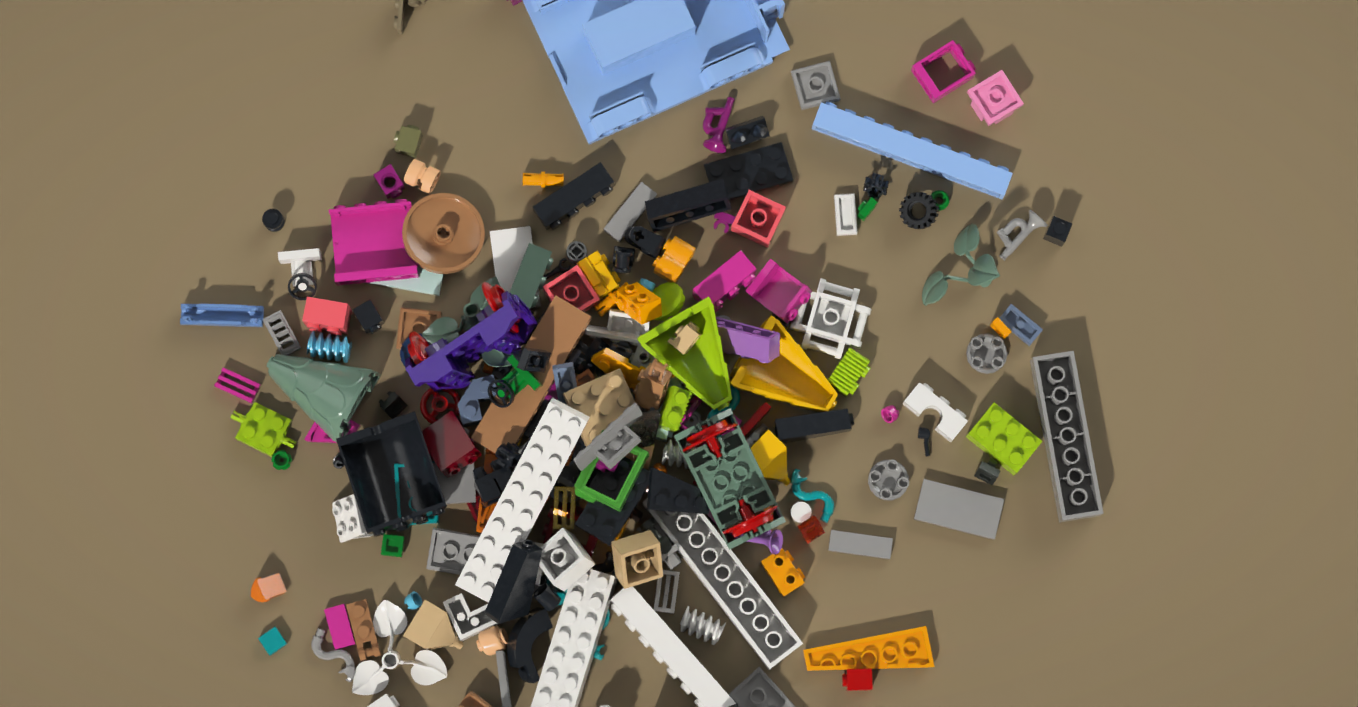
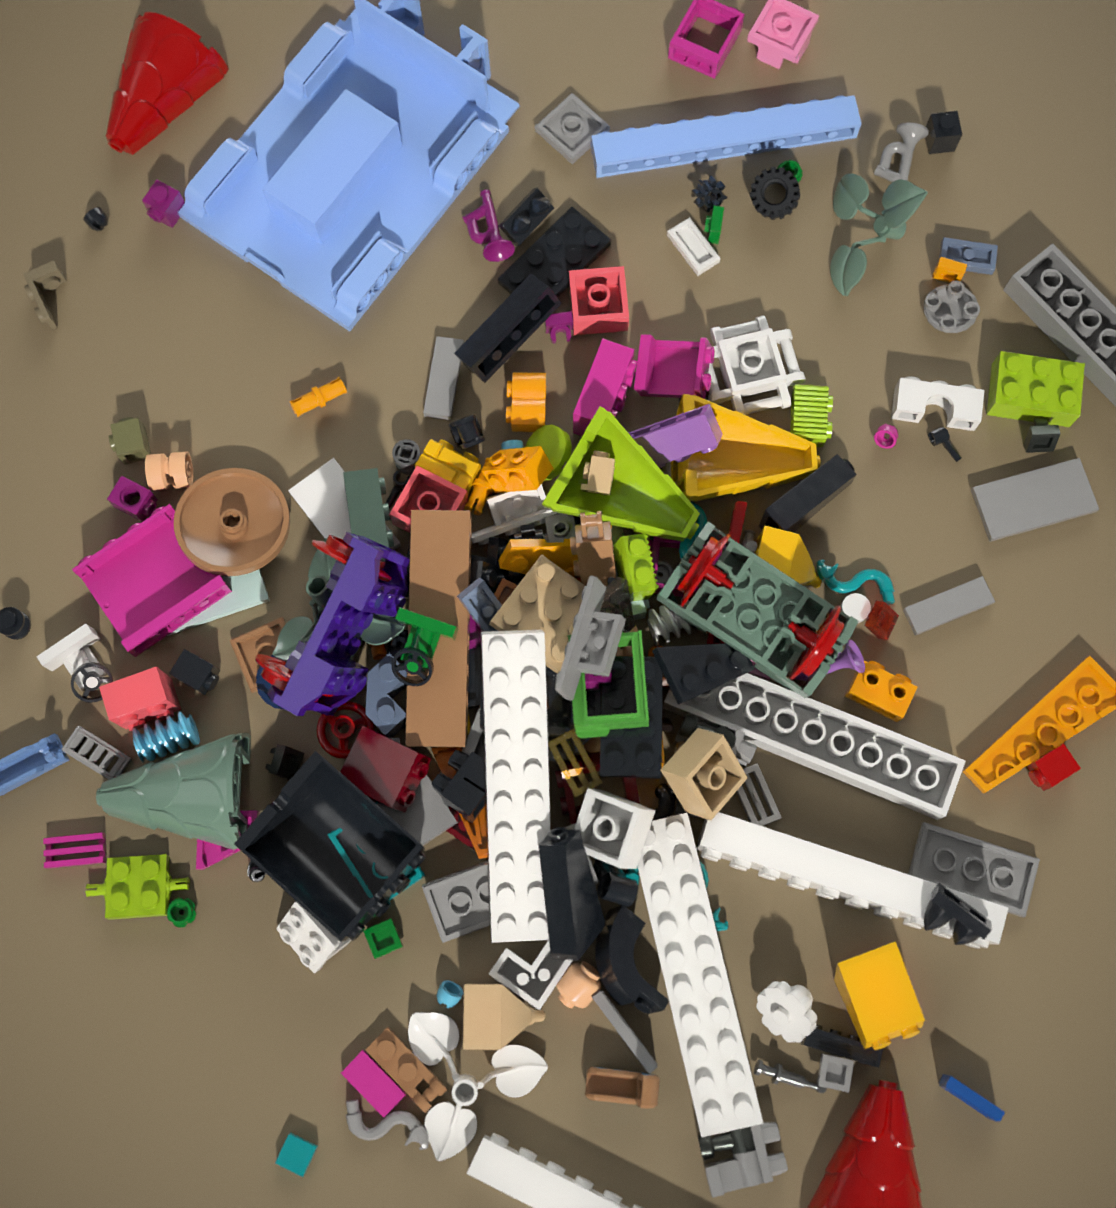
camera: 25 degrees left, 5 degrees down
orange tile [251,573,287,602] -> none
black gear [496,442,521,469] -> none
black tile [512,348,551,372] -> none
black brick [533,162,615,230] -> none
black piece [624,226,666,258] -> none
white piece [680,606,726,645] -> none
light grey dish [868,459,909,500] -> none

